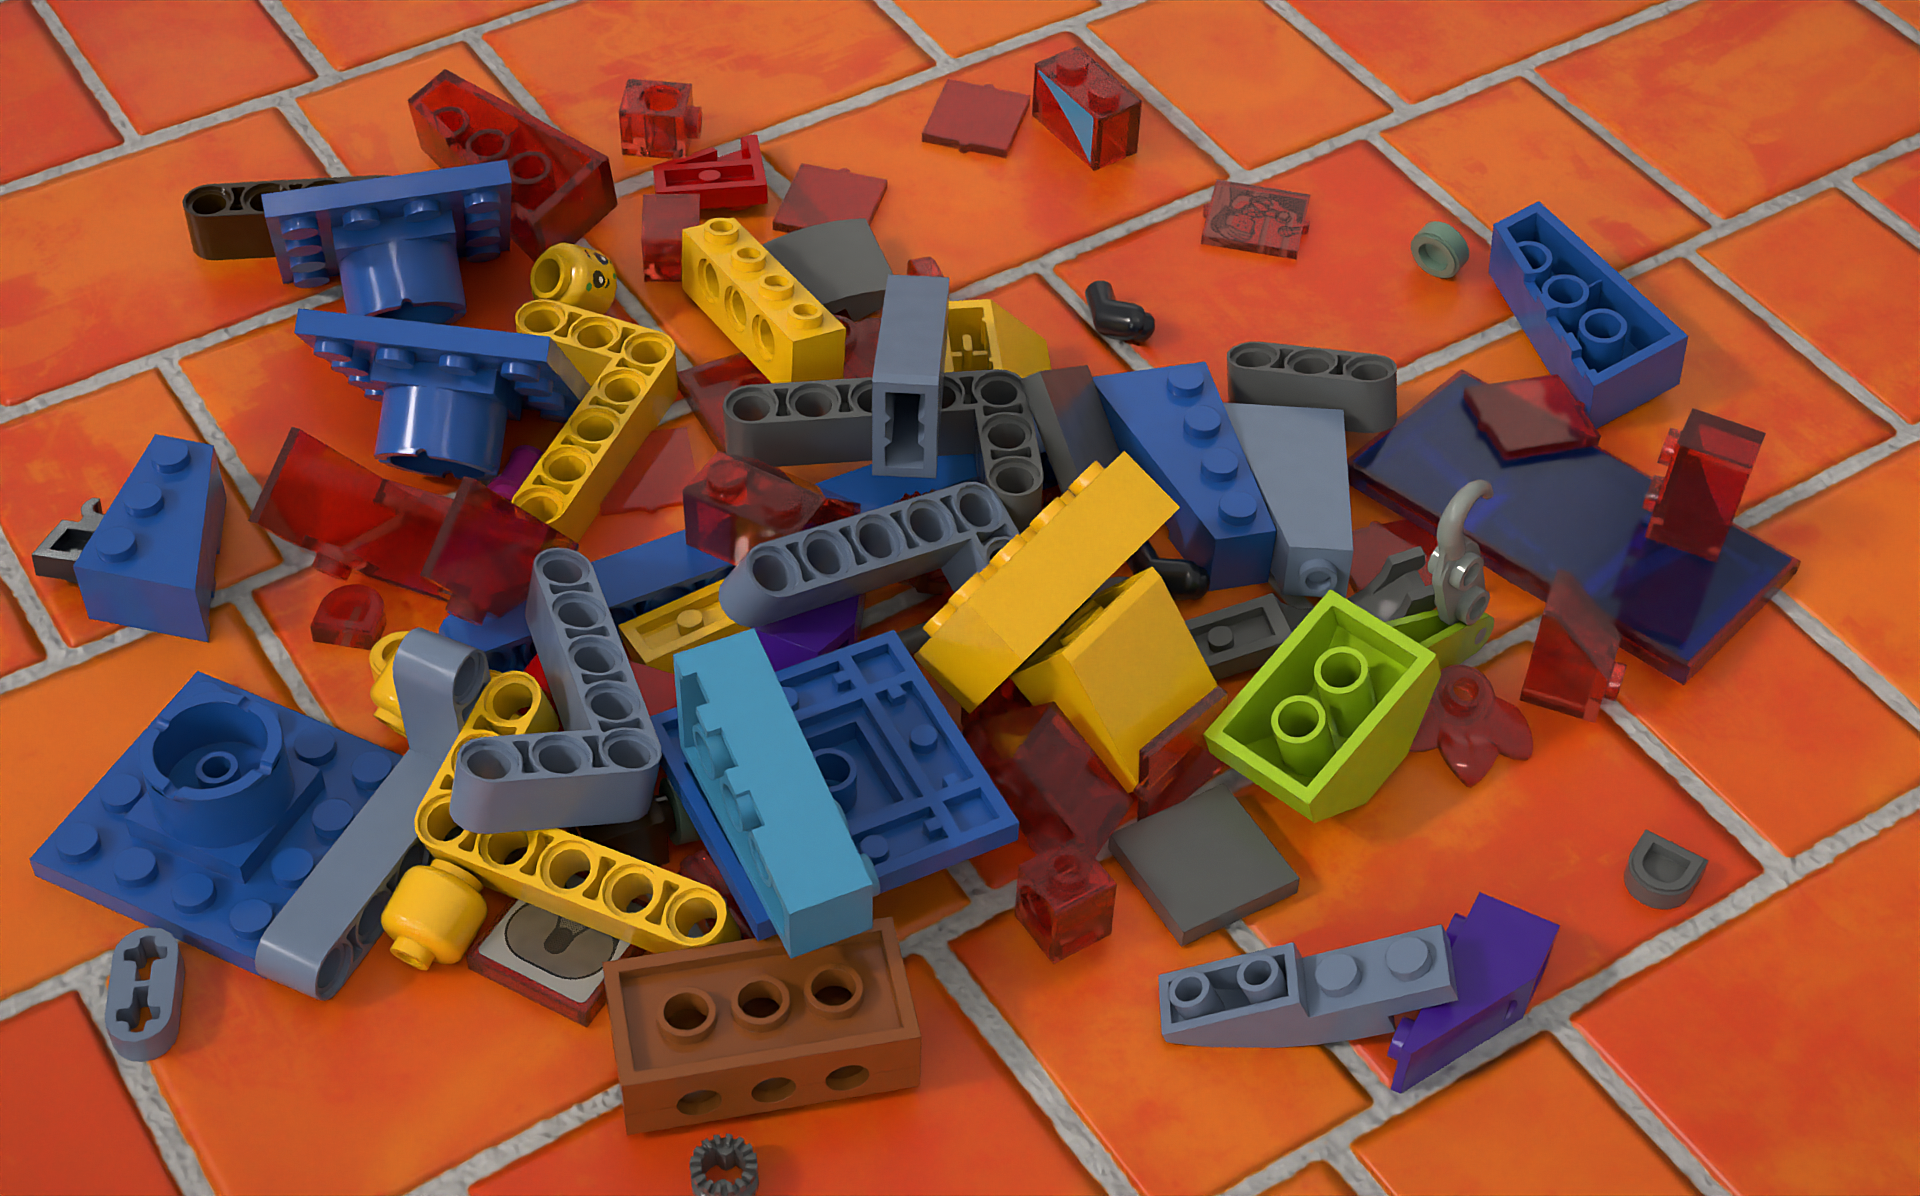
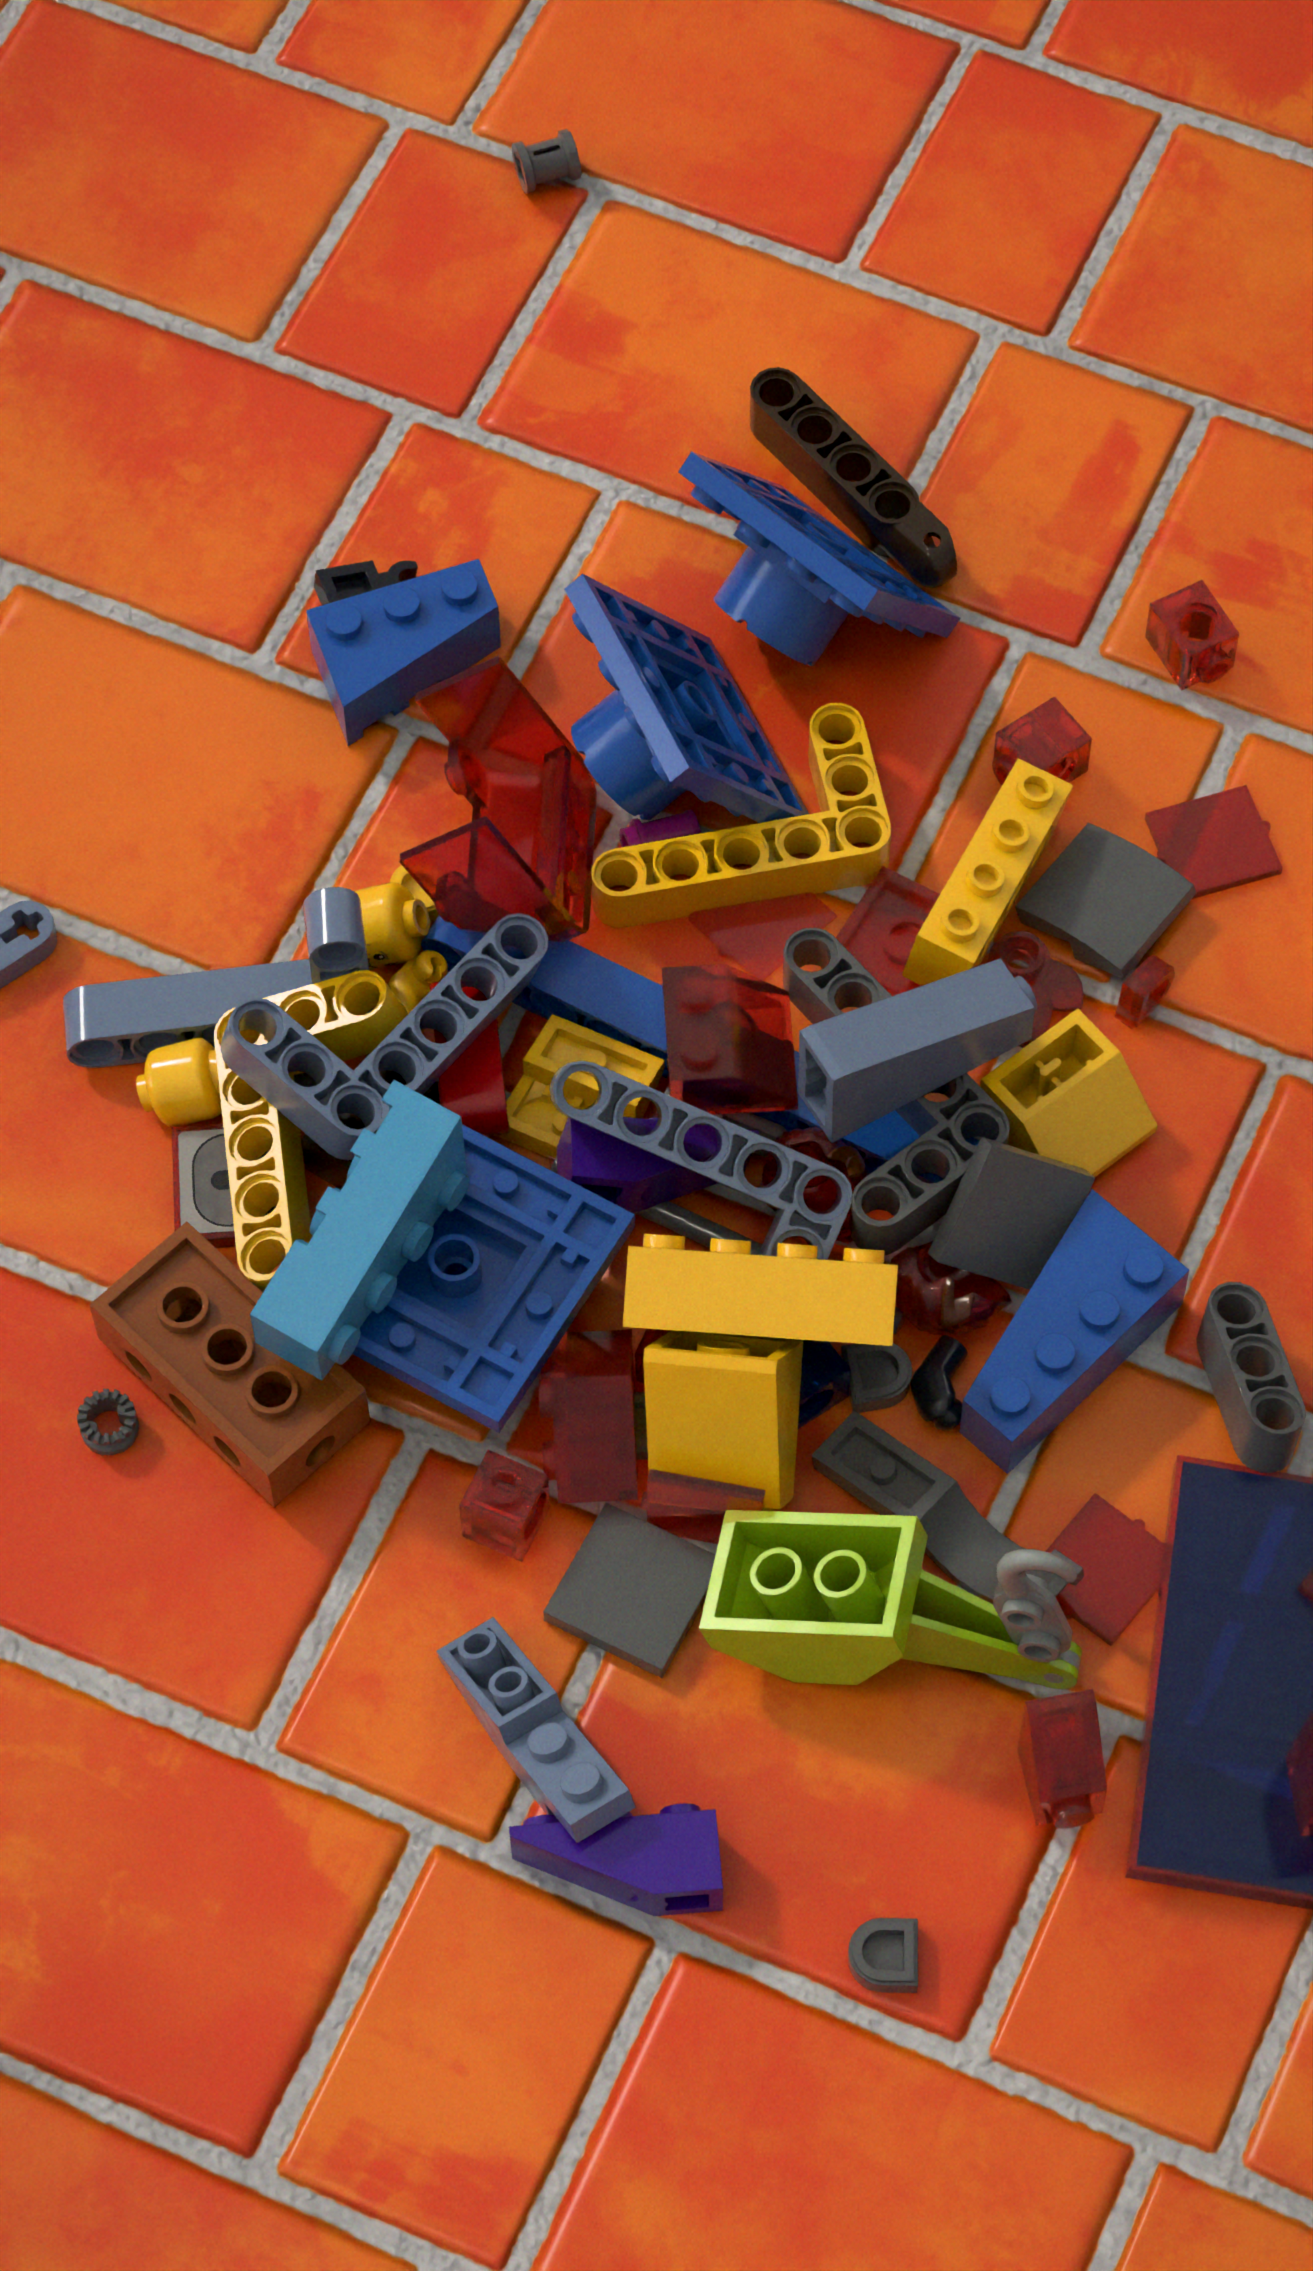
camera: 60 degrees right, 15 degrees up
blue piece [29,671,403,979] -> none
clear red tile [310,584,387,650] -> none
clear red wedge [407,69,618,262] -> none
yellow head [530,242,617,315] -> none
red wing [652,134,768,215] -> none
black arm [1085,281,1155,343] -> none
sand blue slope [1223,402,1354,598] -> none
clear red plate [1409,665,1533,788] -> none

